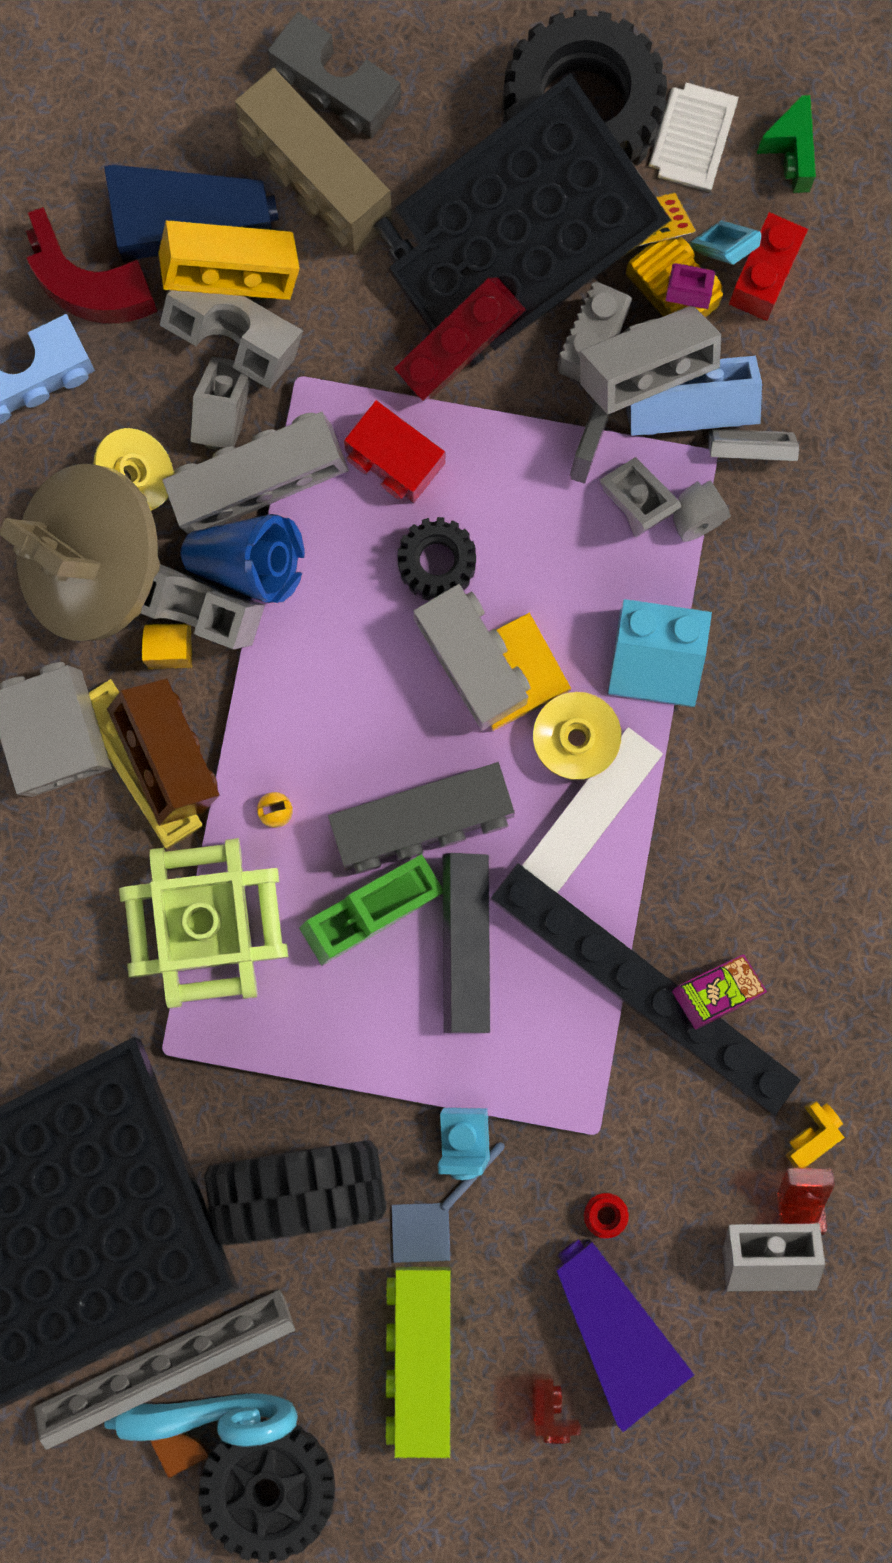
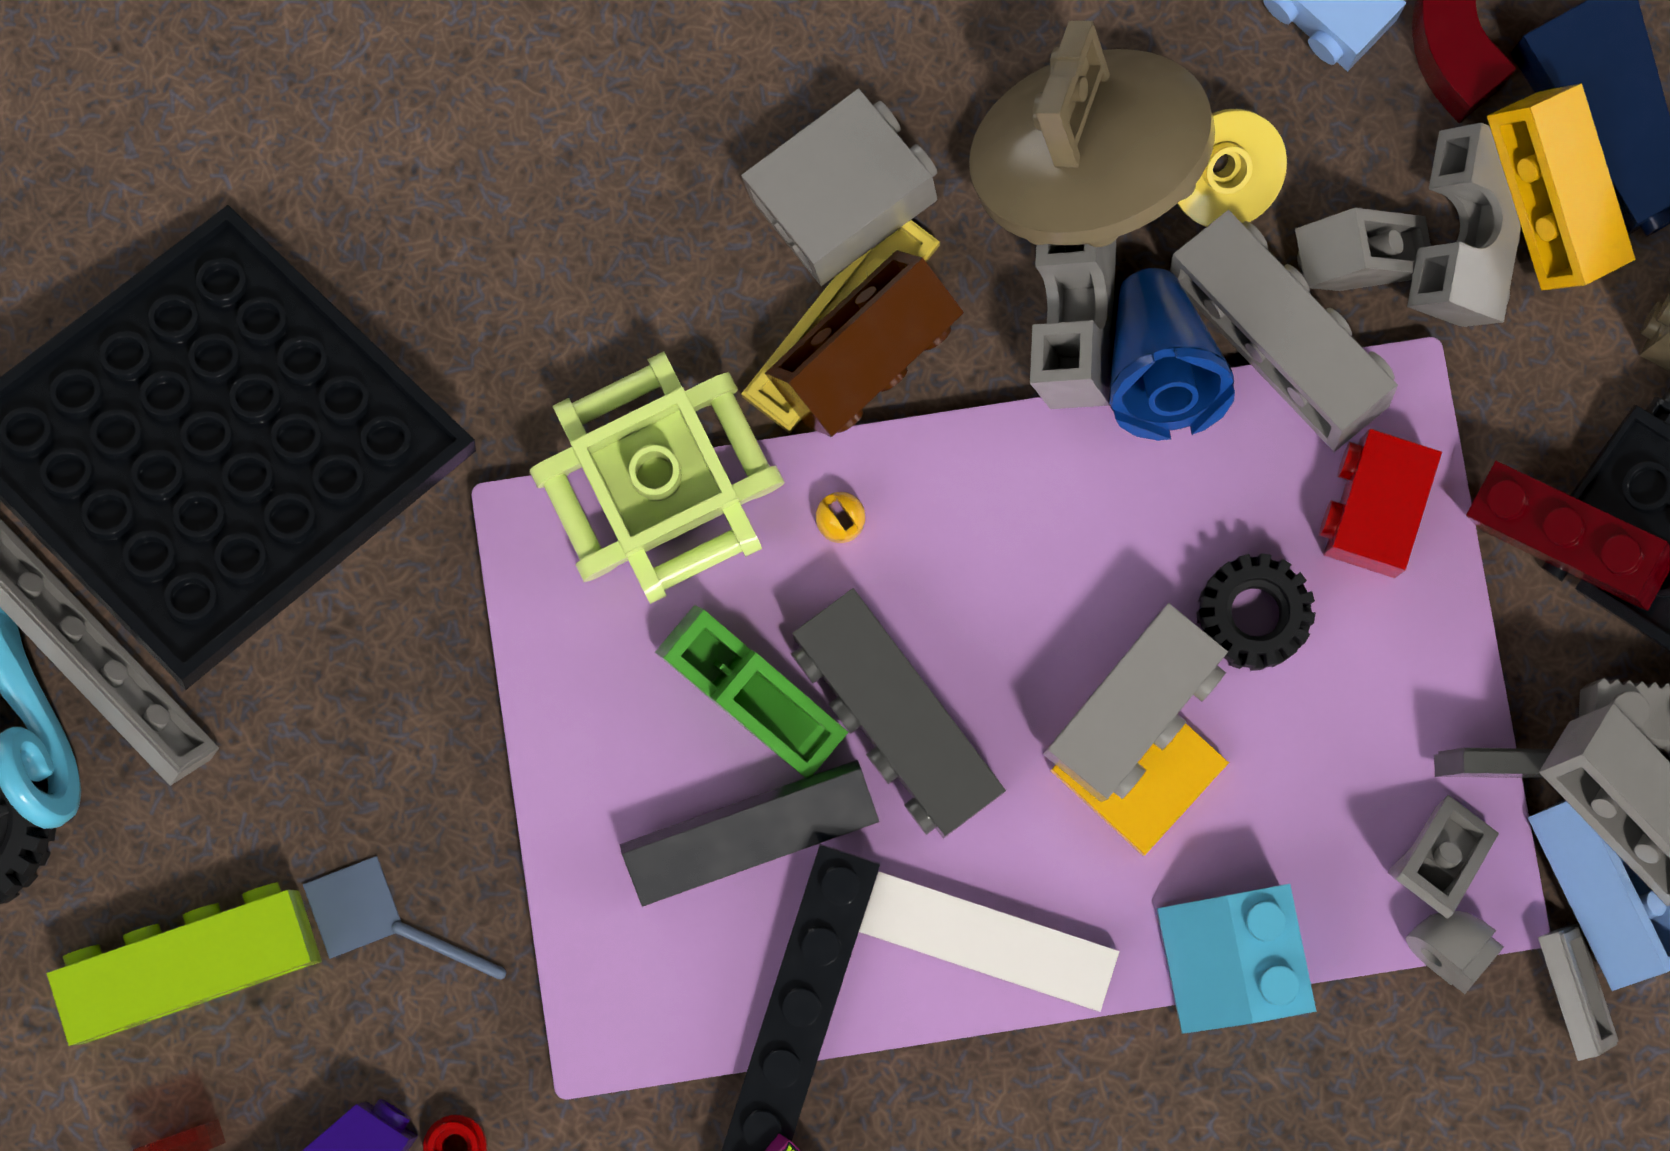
camera: 75 degrees right, 0 degrees up
yellow brick [142,623,192,669] -> none
black tyre [204,1140,387,1246] -> none
medium azure bracket [438,1107,490,1180] -> none
light yellow dish [533,692,622,780] -> none

